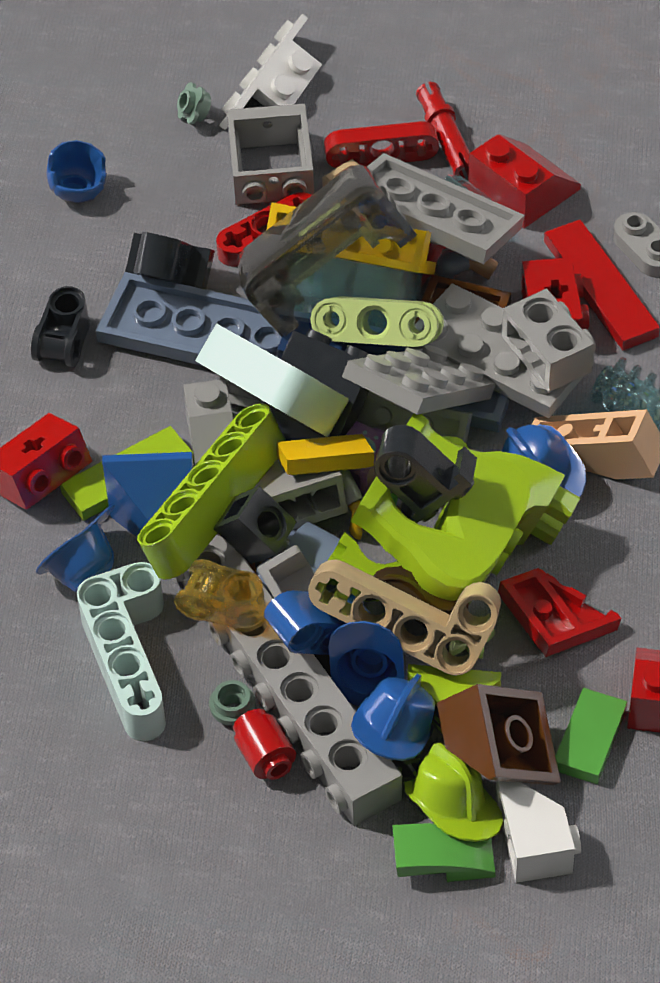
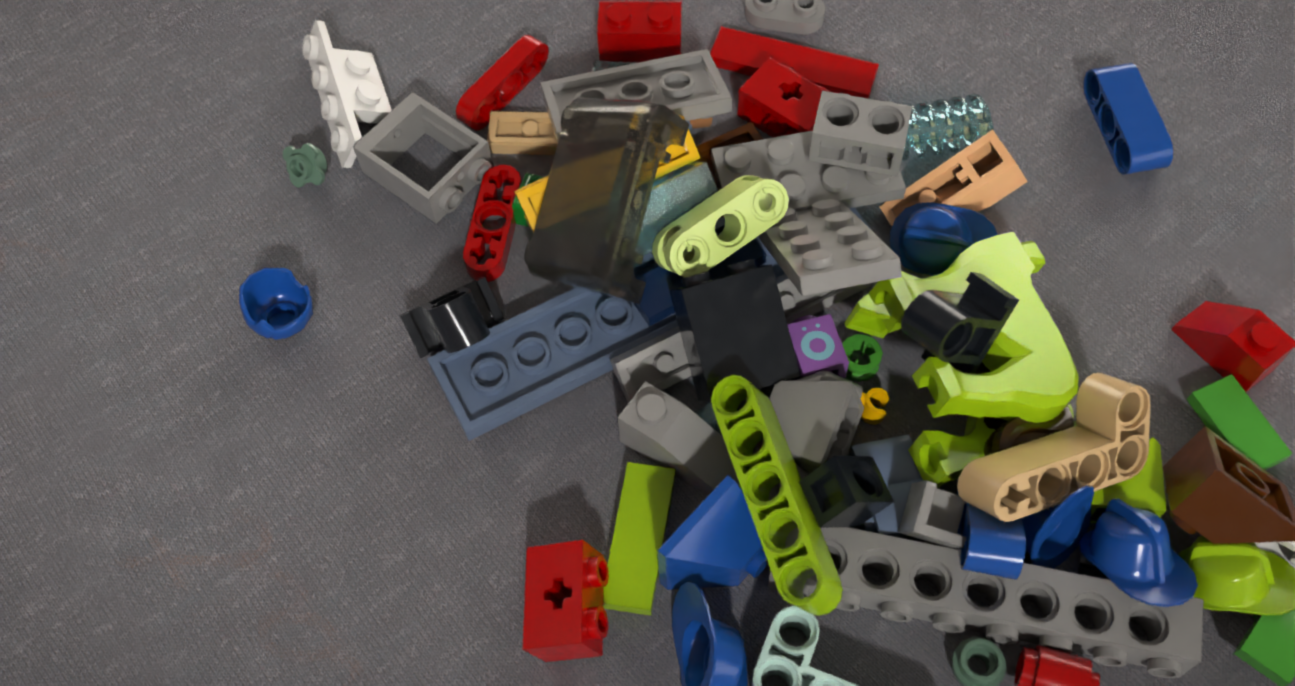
camera: 45 degrees left, 10 degrees up
black piece [31,286,90,367] -> none
clear yellow piece [174,559,266,632] -> none
light aqua beam [195,324,349,437] -> none
yellow tile [277,434,374,475] -> none
red pin [416,81,470,181] -> none
red wing [498,568,622,657] -> none

